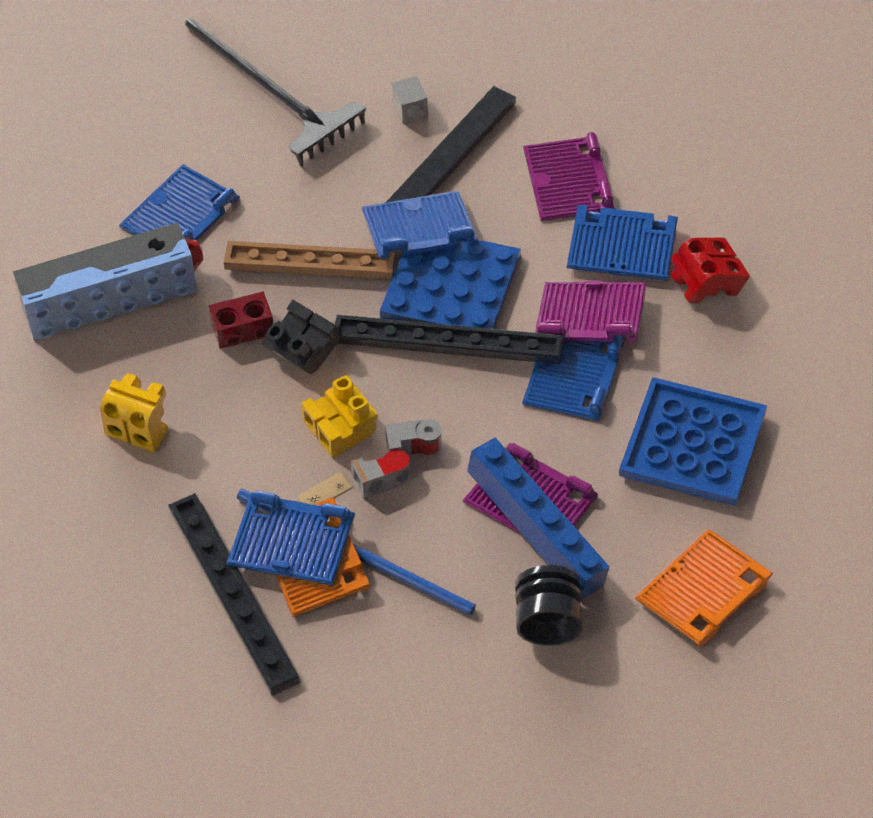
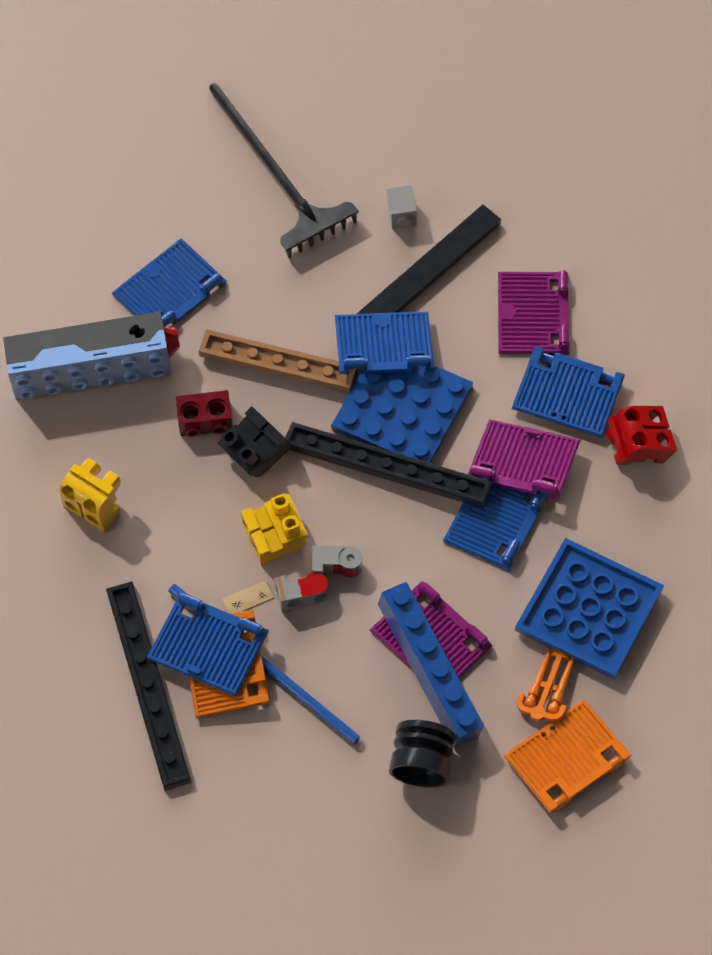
camera: 10 degrees right, 10 degrees up
none -> orange piece [516,650,575,722]

